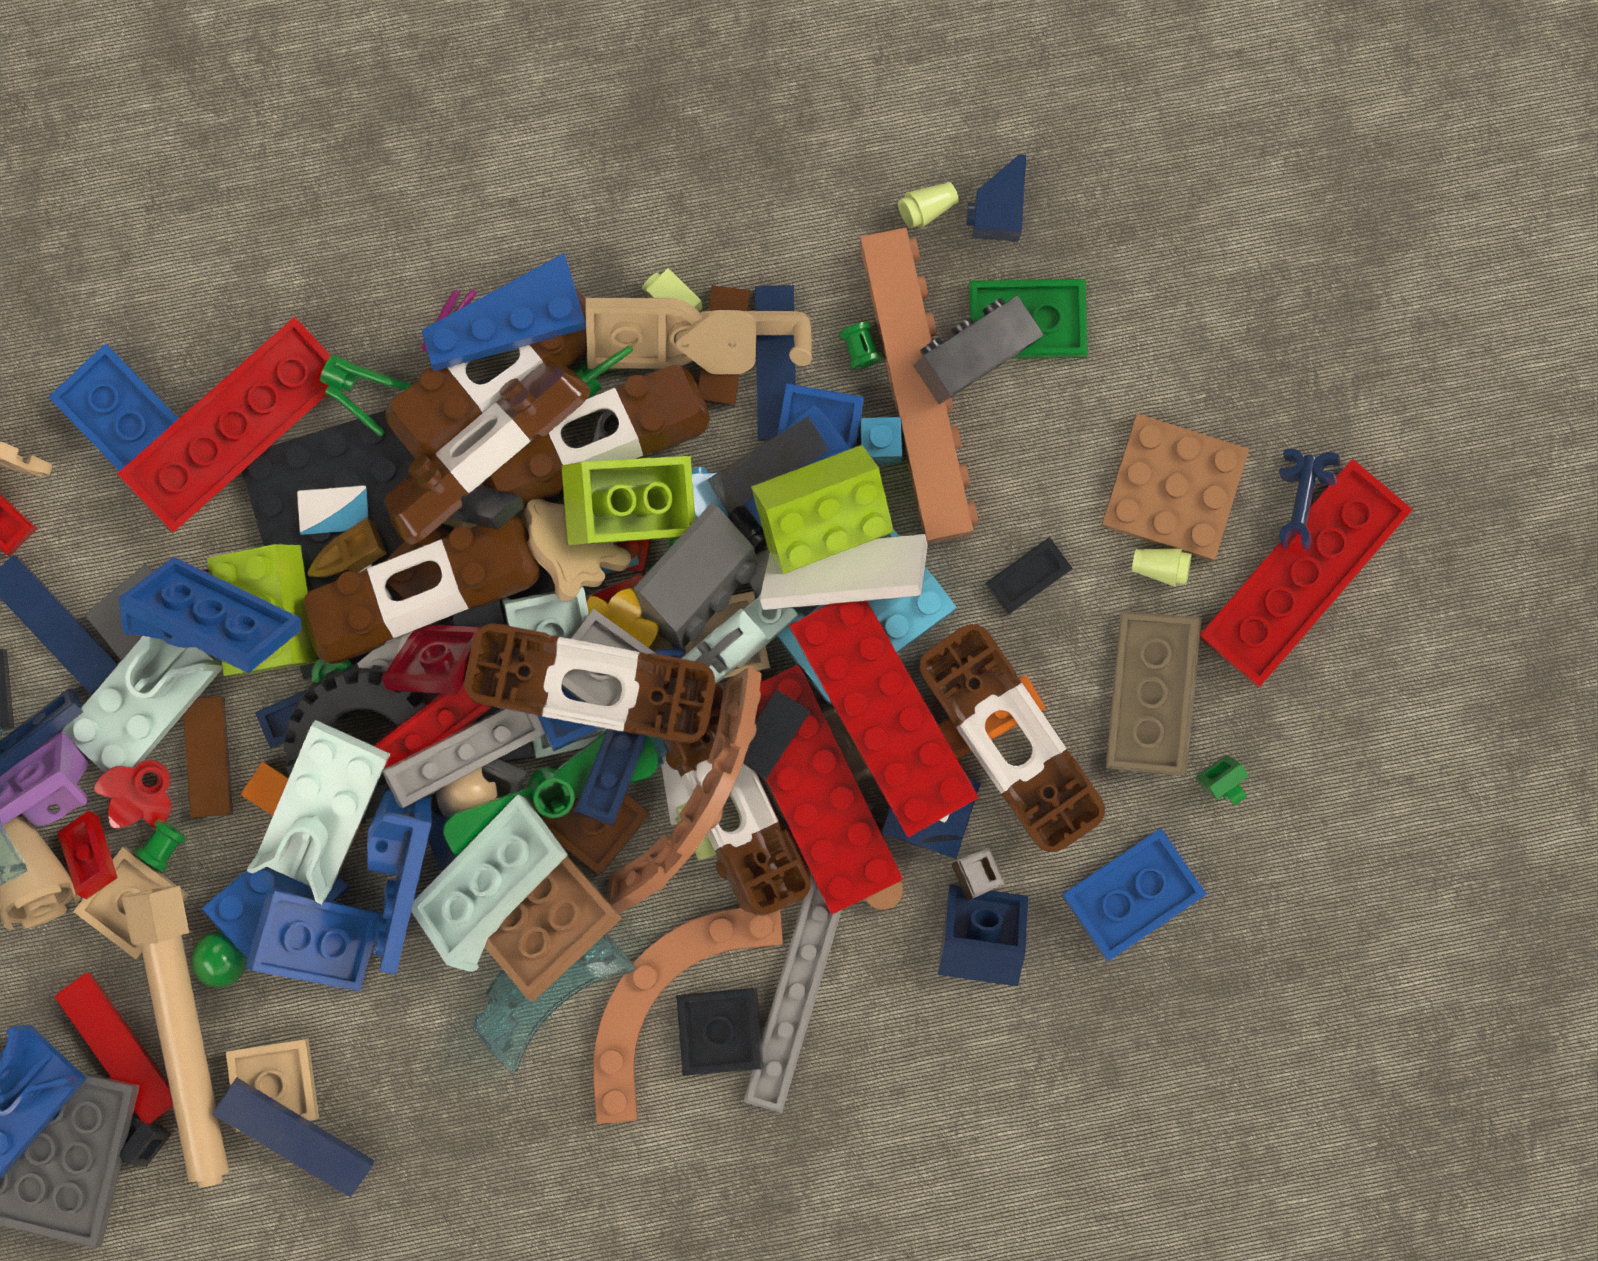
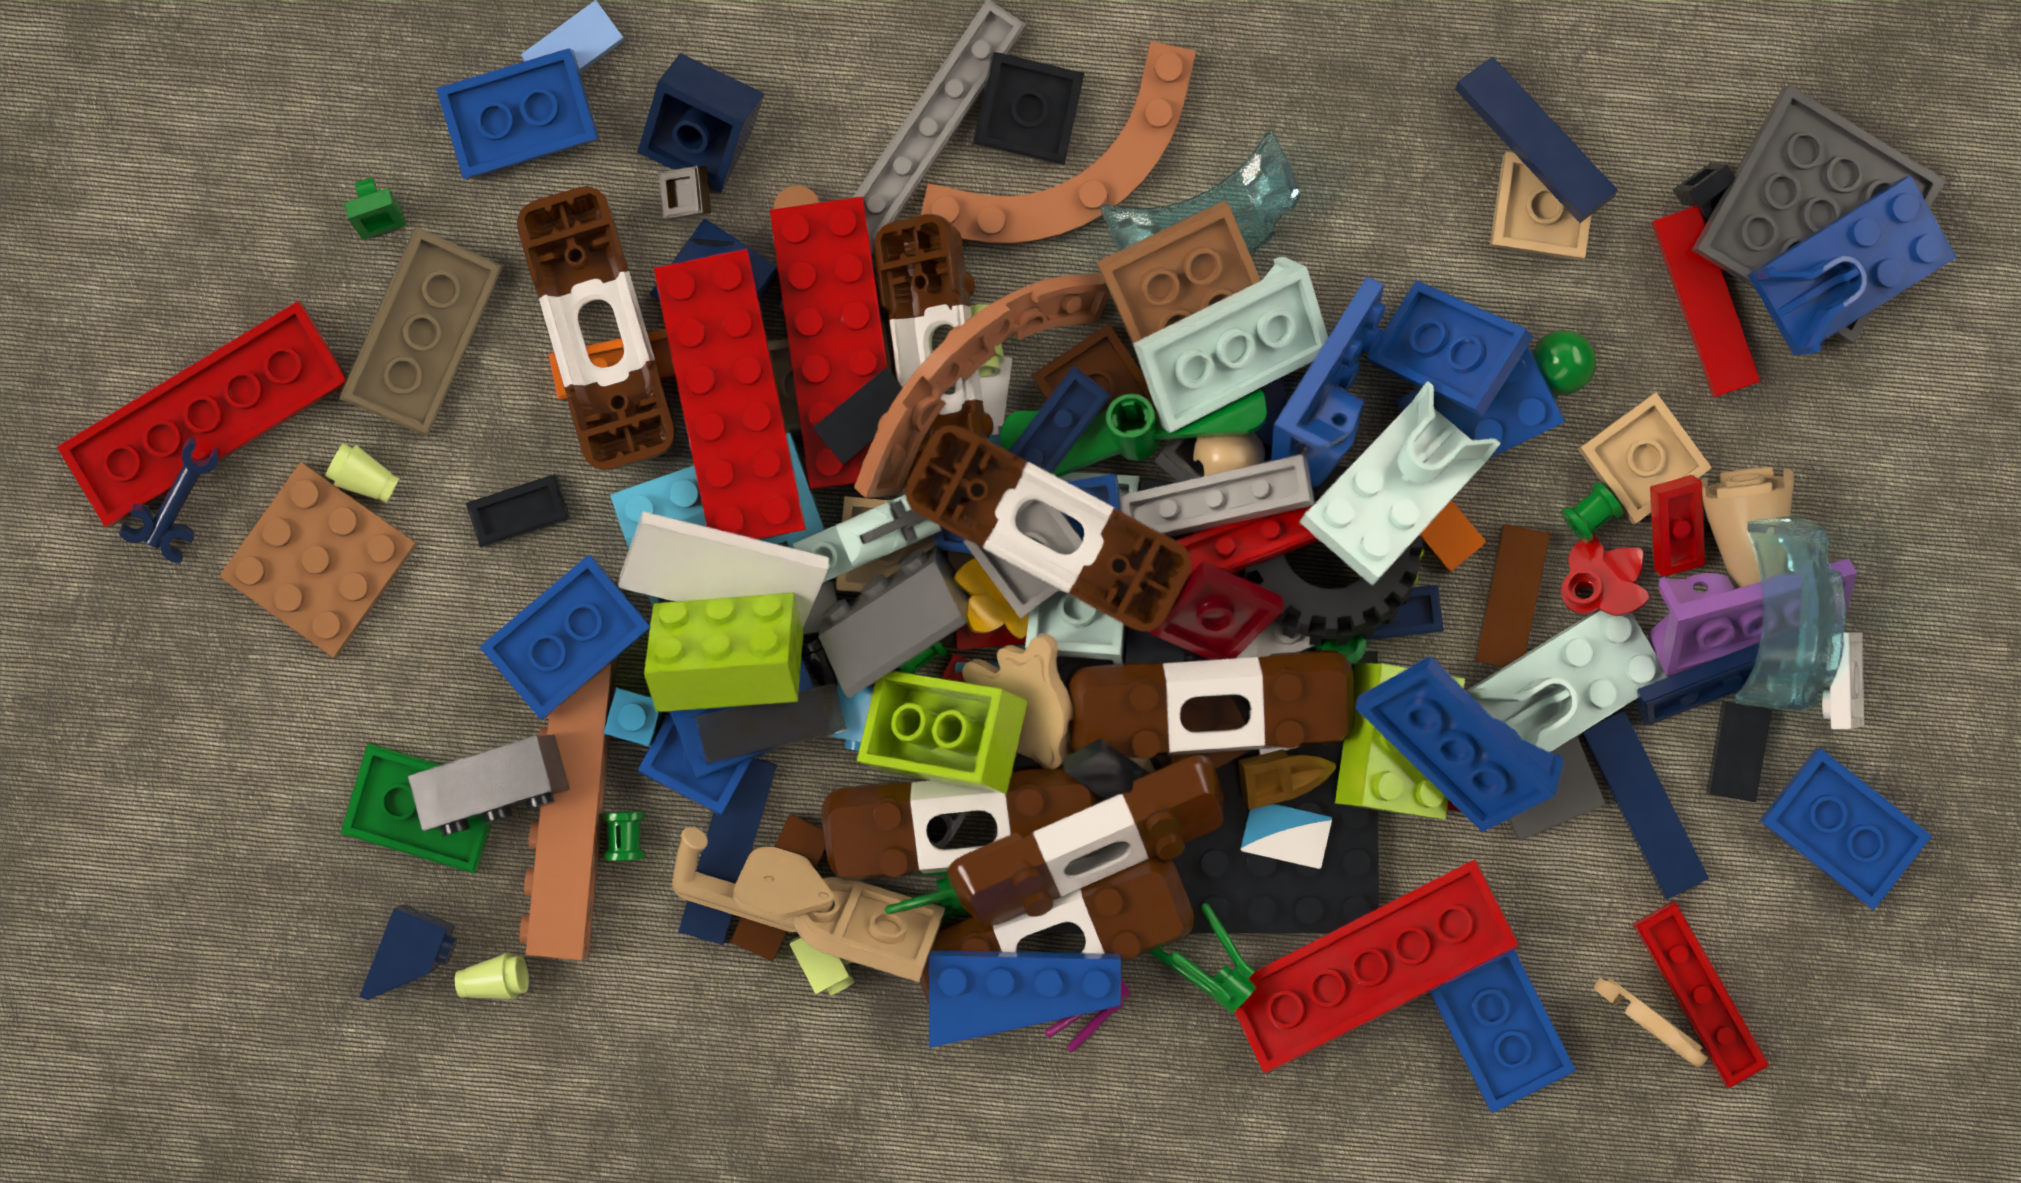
camera: 165 degrees left, 5 degrees up
tan brick [122,885,229,1187] -> none
none -> blue plate [480,555,650,720]
none -> light blue tile [521,0,625,73]

